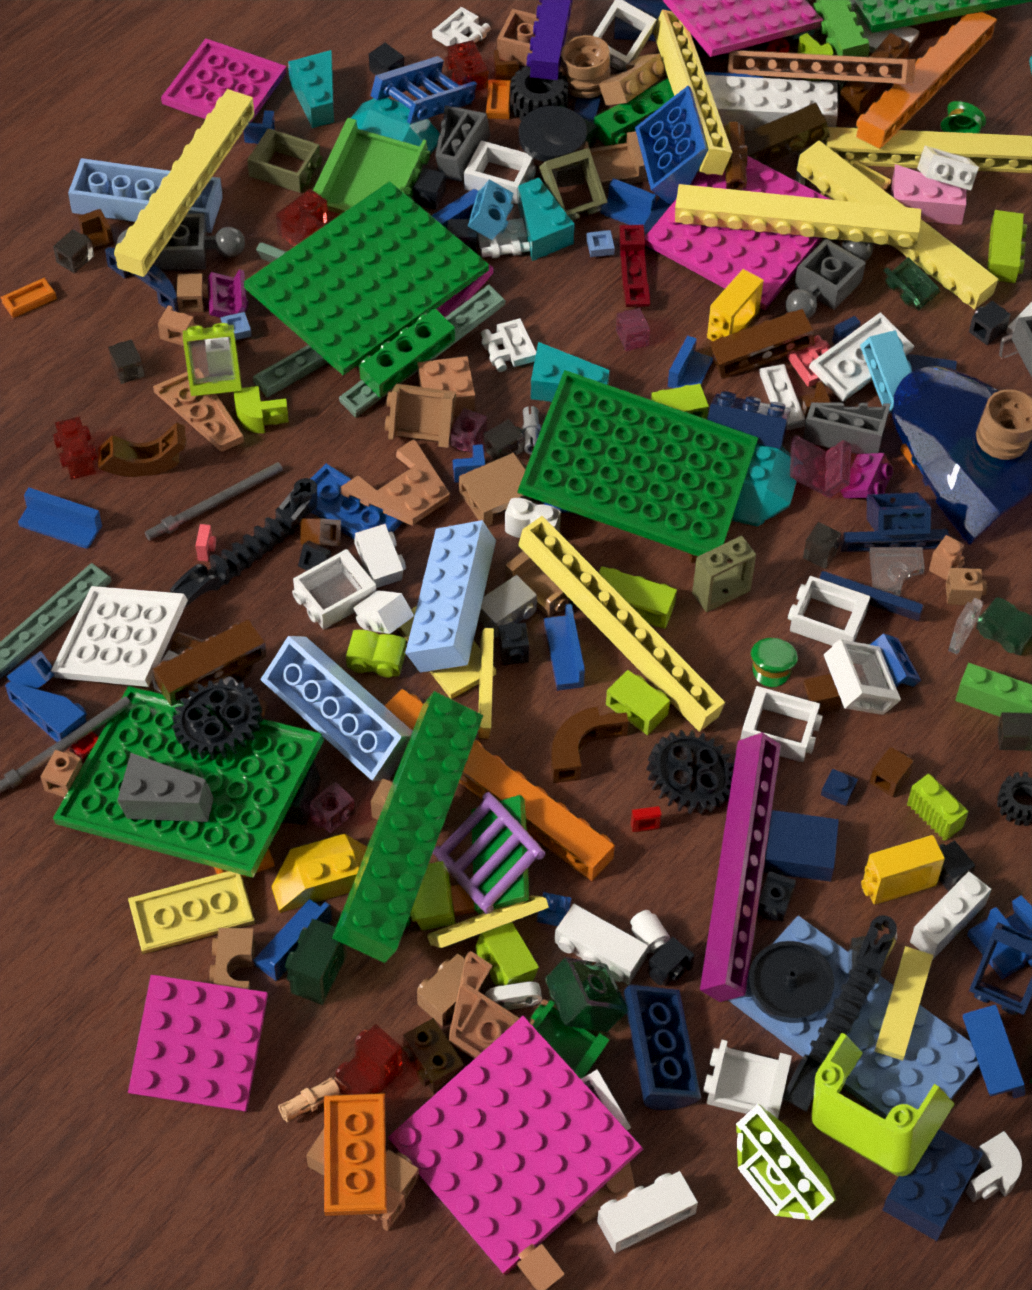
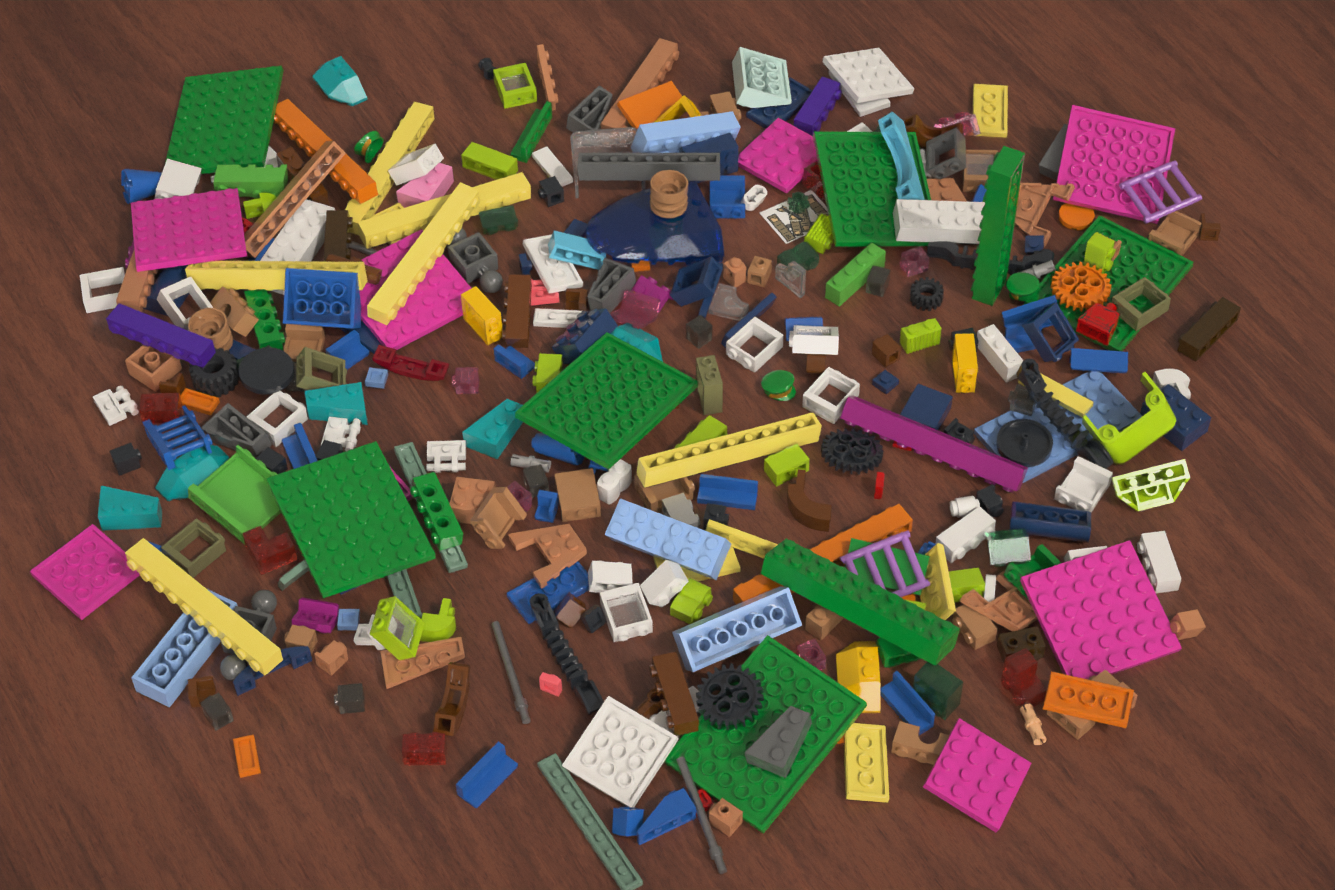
camera: 70 degrees left, 5 degrees down
dark azure brick [468,179,514,240] -> none

